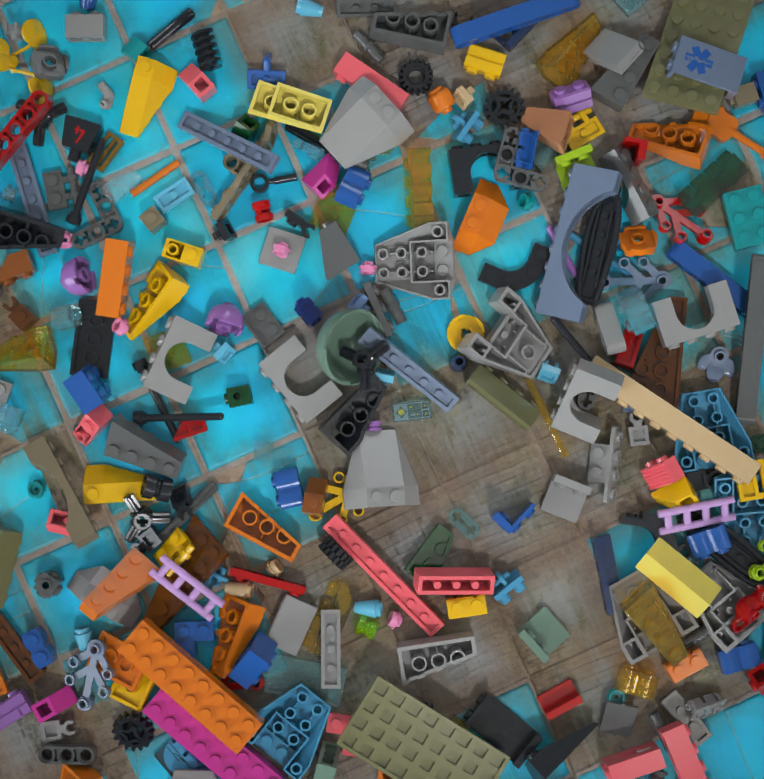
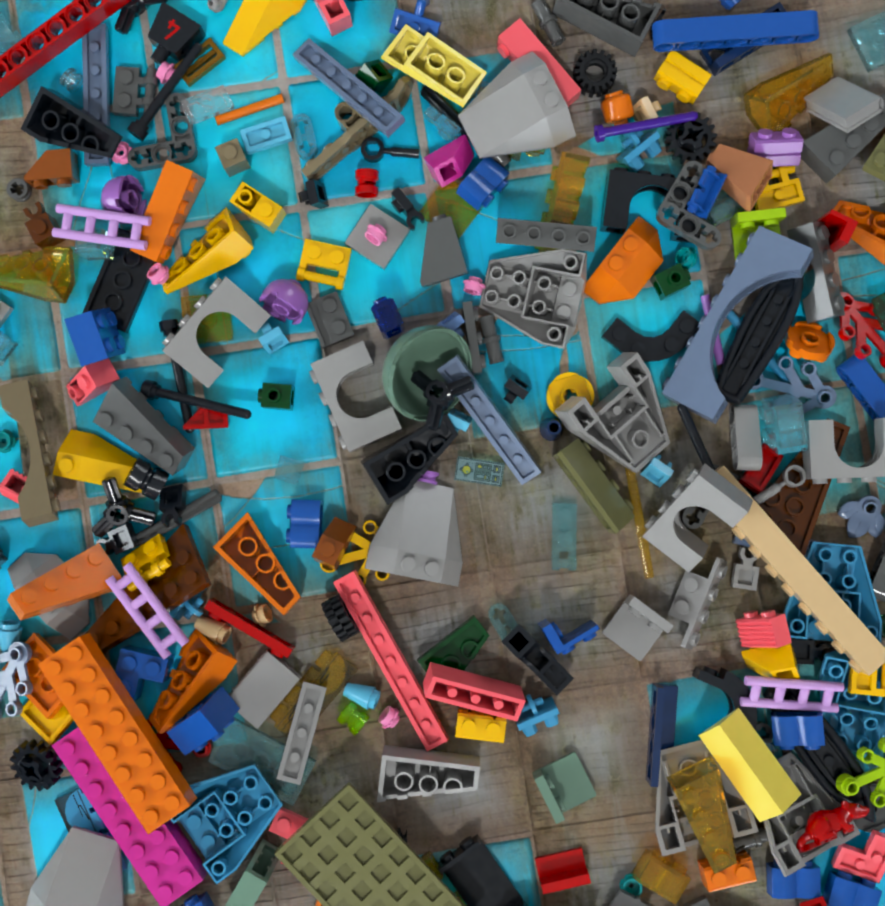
camera: 15 degrees right, 0 degrees up
none -> lavender bar [52,204,152,250]
none -> yellow plate [296,239,352,290]
none -> dark grey brick [496,218,597,252]
none -> black arch [501,624,574,696]
none -> black tile [504,374,532,404]
none -> clear light blue plate [551,503,577,571]
none -> dark purple bar [594,111,698,143]
none -> dark green brick [650,263,691,301]
none -> light grey piece [753,465,806,505]

